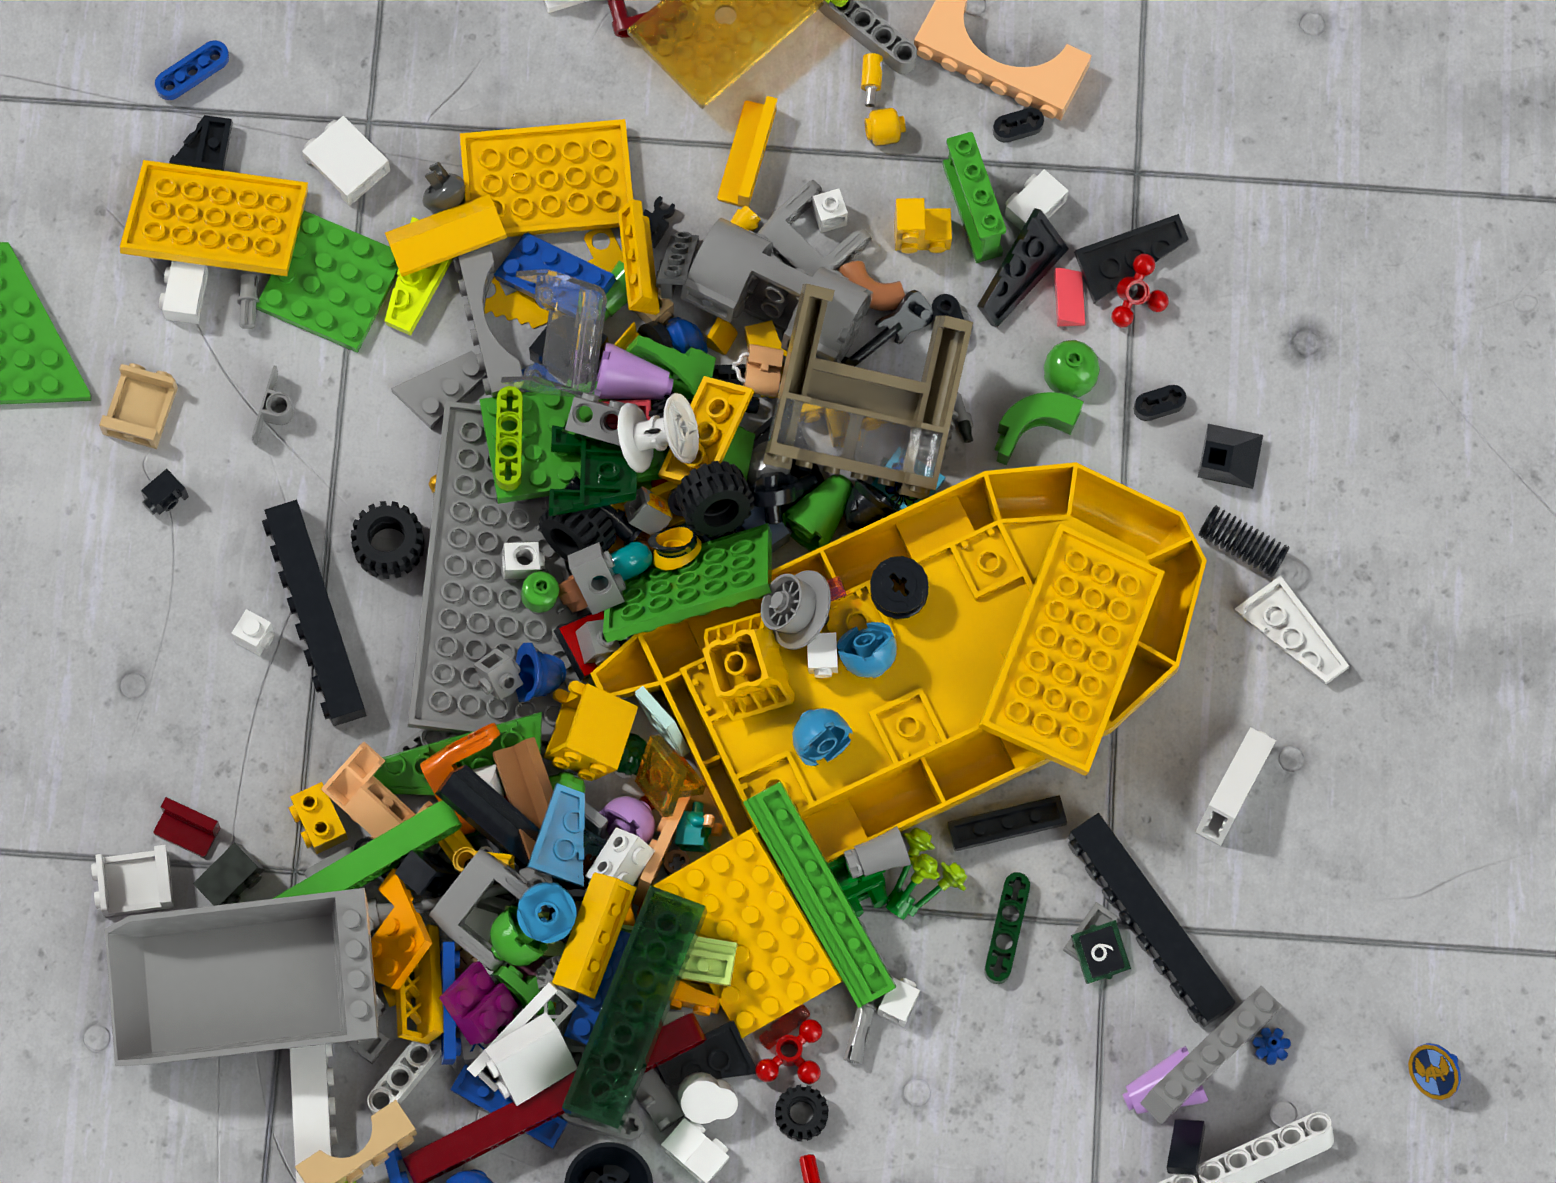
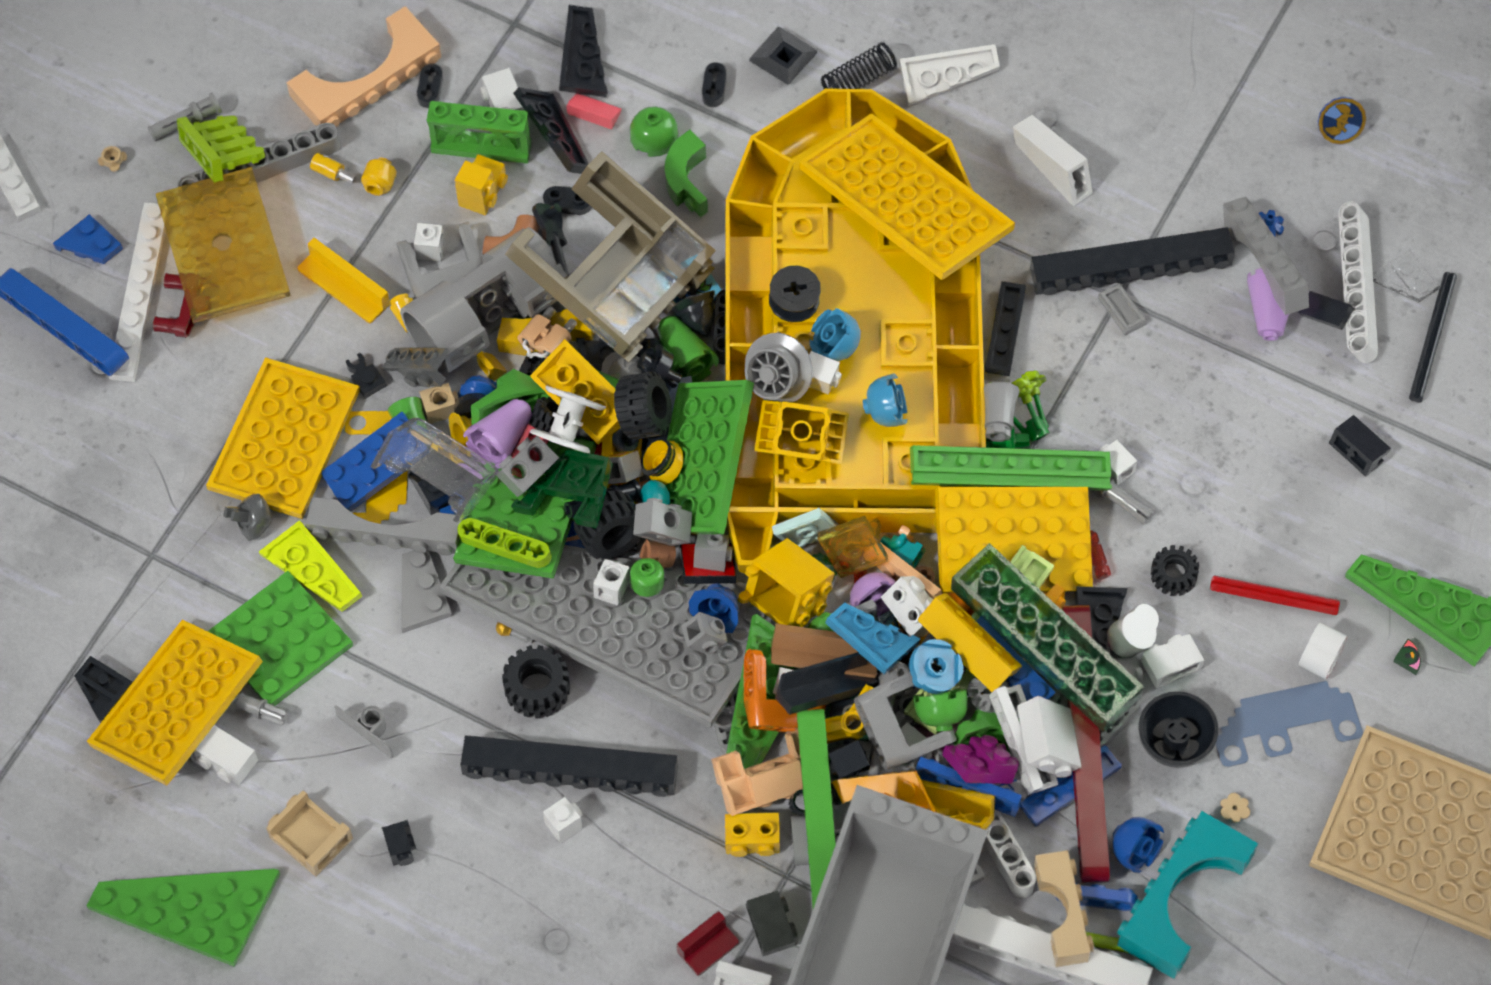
camera: 60 degrees left, 10 degrees down
blue plate [155,40,229,100] -> none
white panel [302,116,390,206] -> none
yellow slope [385,194,507,277] -> none
yellow panel [618,199,660,315] -> none
red piece [755,1019,823,1084] -> none
dark green beam [984,872,1030,984] -> none
piece [1071,920,1131,984] -> none
red piece [1111,254,1169,328] -> none

